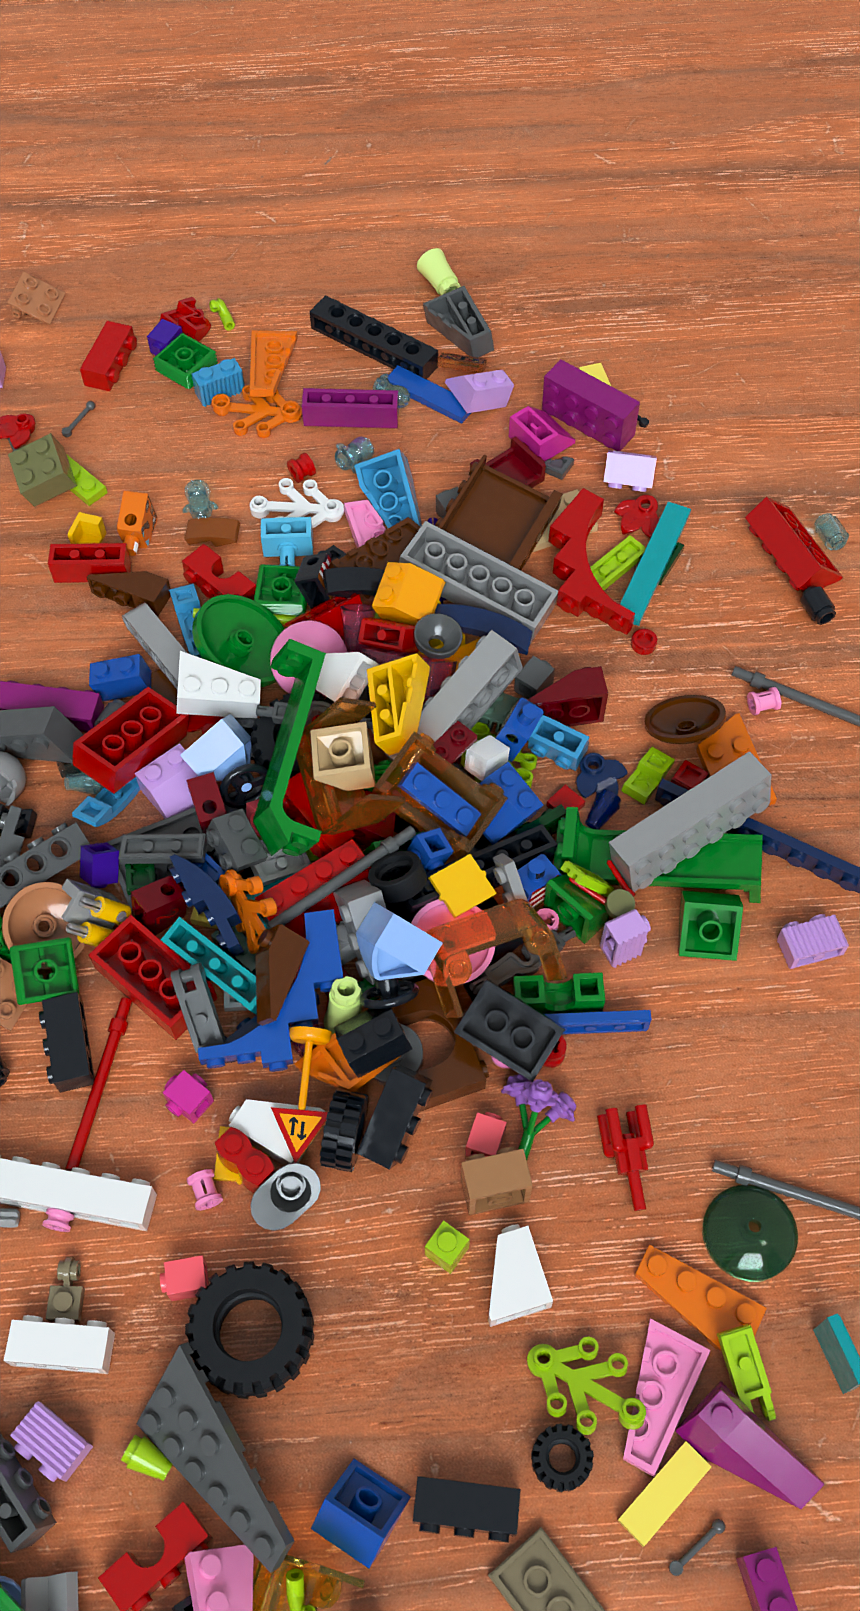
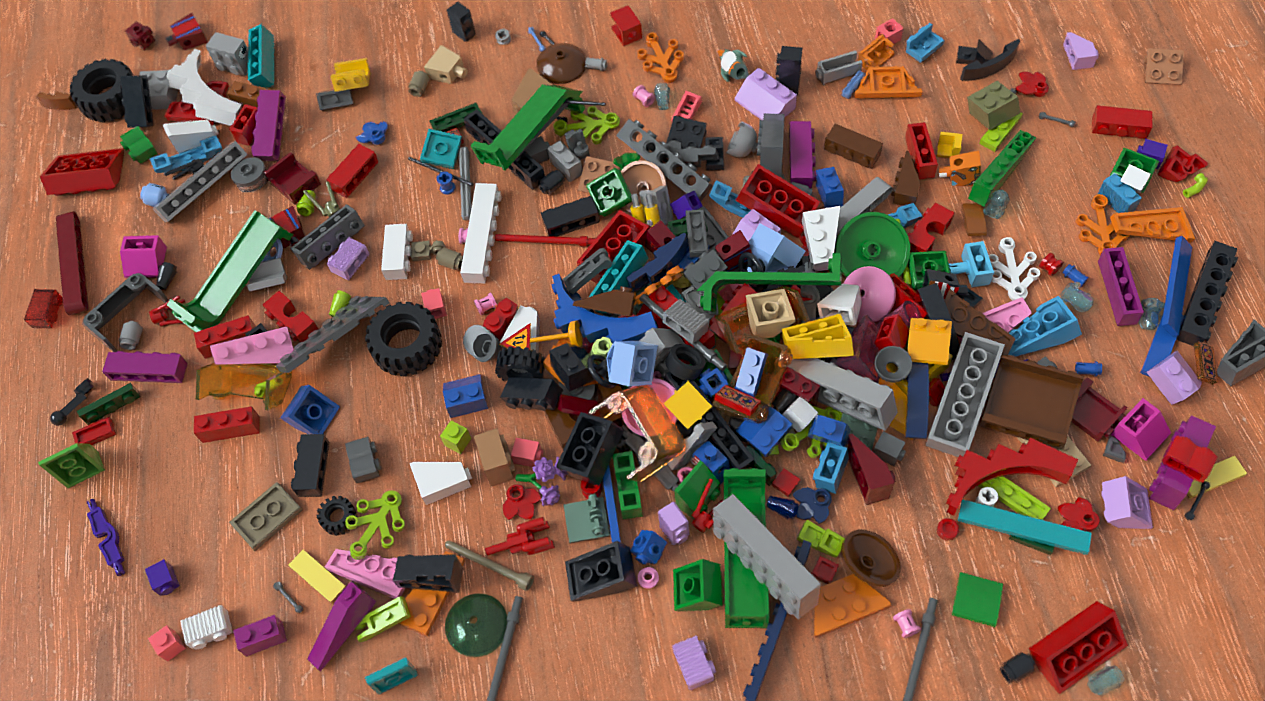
camera: 90 degrees right, 0 degrees up
dark pink brick [163,1070,214,1124] -> none
lime tile [560,861,614,897] -> none
olive tile [605,889,635,918] -> none
none -> dark grey brick [345,437,382,483]
none -> black wedge [393,554,463,593]
none -> dark tan brick [436,247,463,270]
none -> blue slope [443,374,488,418]
none -> dark tan piece [445,541,534,591]
none -> red plate [503,484,541,520]
none -> dark red slope [557,394,600,417]
none -> sand green hinge [563,494,610,543]
none -> black slope [565,541,637,602]
none -> blue brick [630,530,668,565]
none -> bright pink plate [638,567,659,589]
none -> light grey brick [663,299,709,344]
none -> tile [714,385,761,416]
none -> reddish brown brick [824,124,883,169]
none -> green slope [951,572,1003,627]
none -> green slope [968,130,1037,207]
none -> white bush [975,487,998,507]
none -> blue pin [1062,264,1089,287]
none -> blue pin [1075,361,1102,377]
none -> white panel [1120,164,1151,194]
none -> red brick [1161,435,1218,483]
none -> blue tile [1162,236,1192,337]

